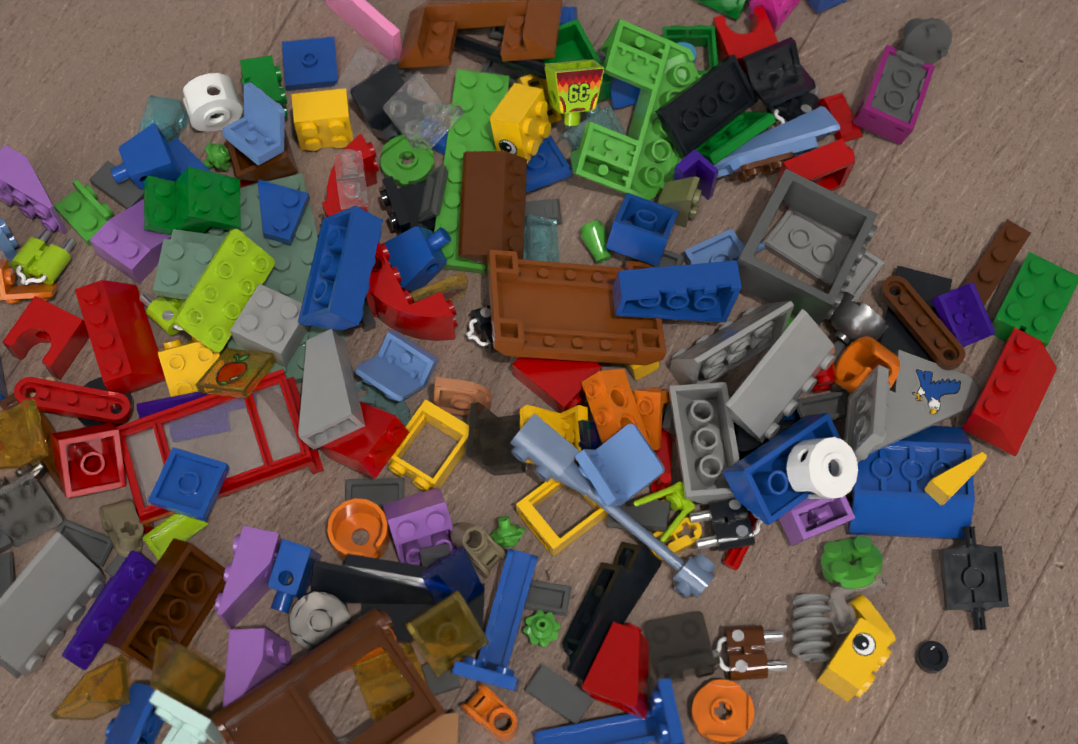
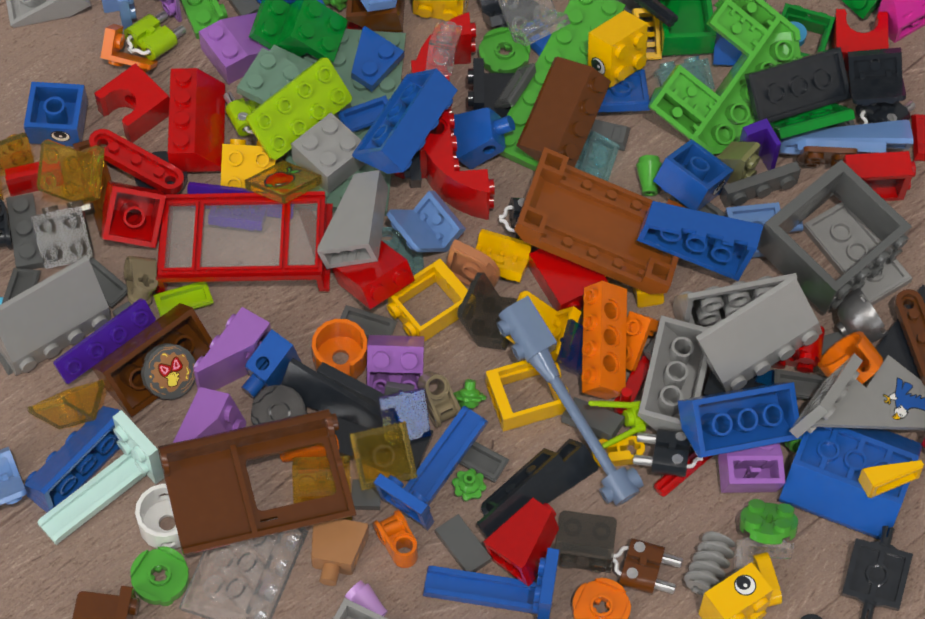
camera: 20 degrees right, 5 degrees down
blue plate [148,447,230,522] -> none
clear yellow slope [150,636,226,715] -> none
clear yellow tile [411,272,468,303] -> none
lime torso [545,59,604,126] -> none
medium blue bracket [574,424,665,506] -> none
white piece [786,437,858,499] -> none
none -> tile [141,343,195,399]
none -> blue tile [337,95,388,133]
none -> yellow bracket [475,229,532,282]
none -> dark grey plate [721,161,801,208]

